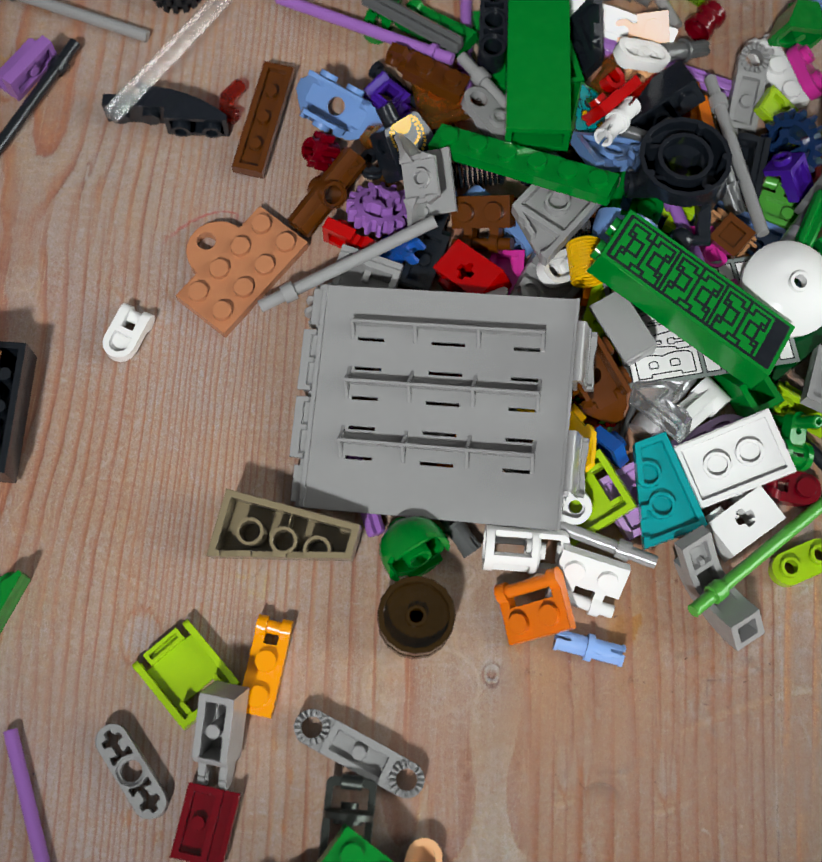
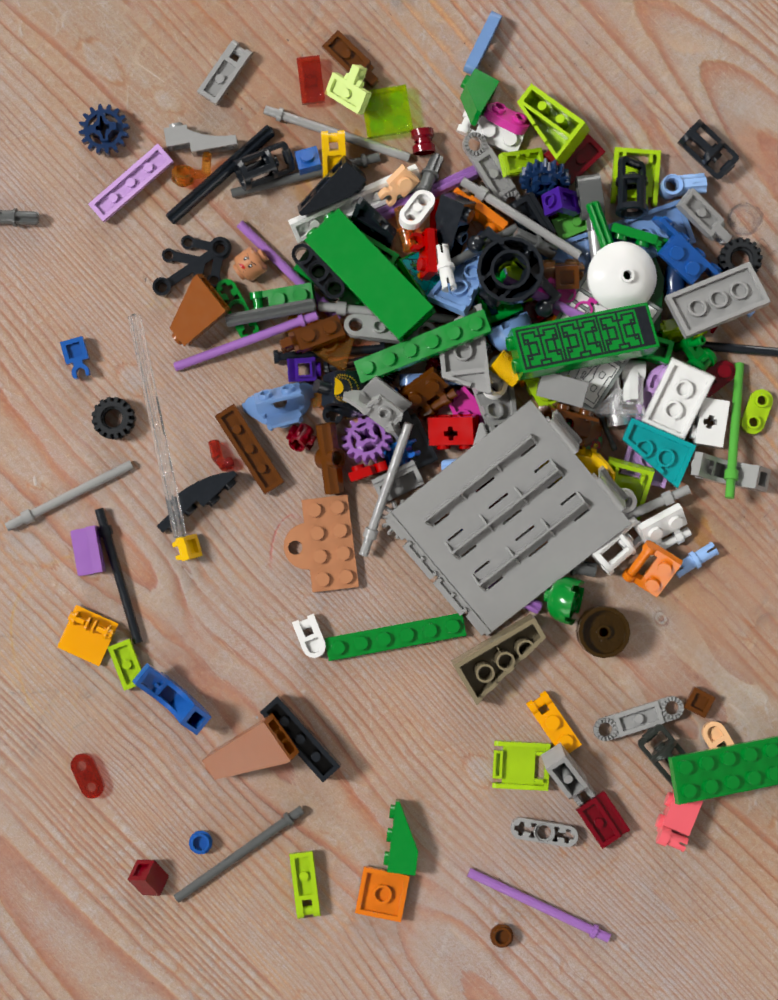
camera: 40 degrees left, 15 degrees up
blue plate [595,425,629,469] -> none
none -> yellow tile [172,534,203,561]
none -> green plate [325,613,466,661]
none -> reddish brown plate [684,686,715,718]

